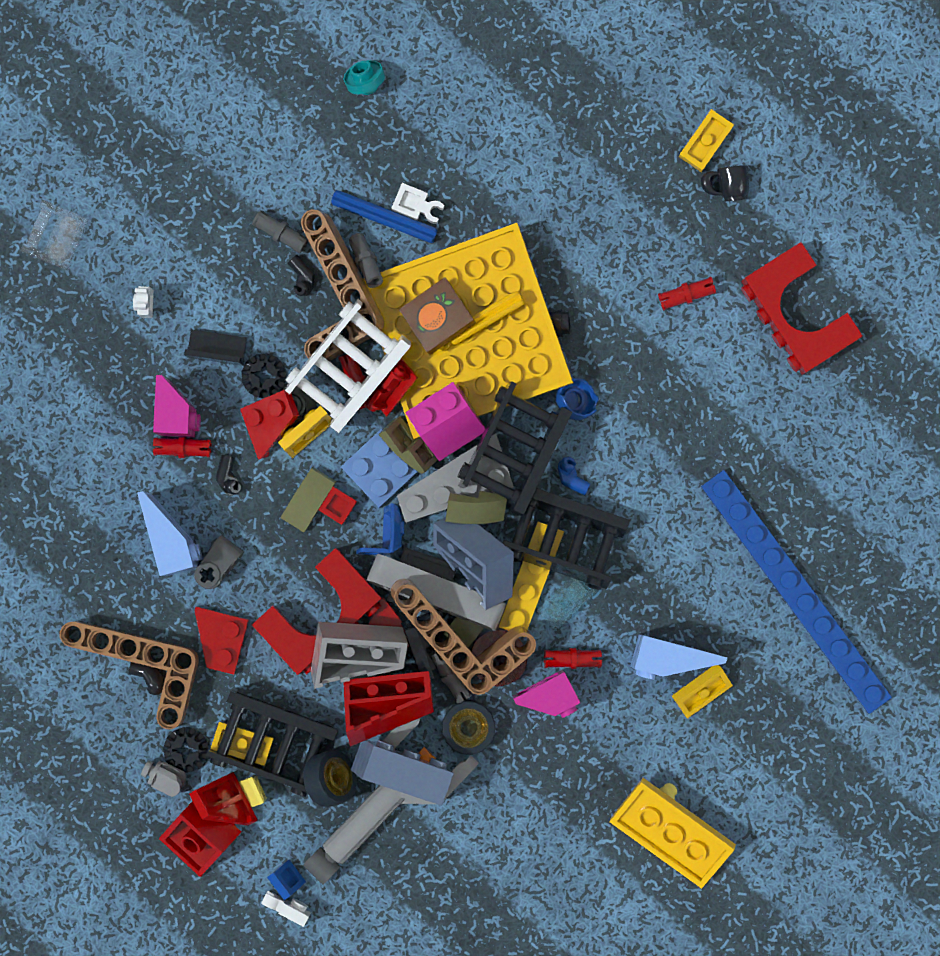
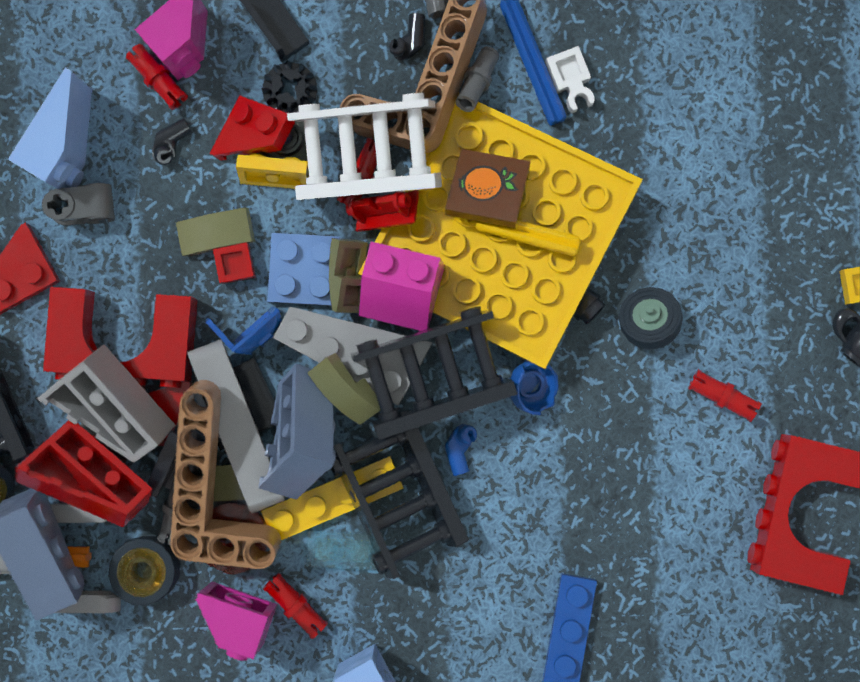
camera: 50 degrees right, 0 degrees up
none -> black wheel [618,287,683,350]

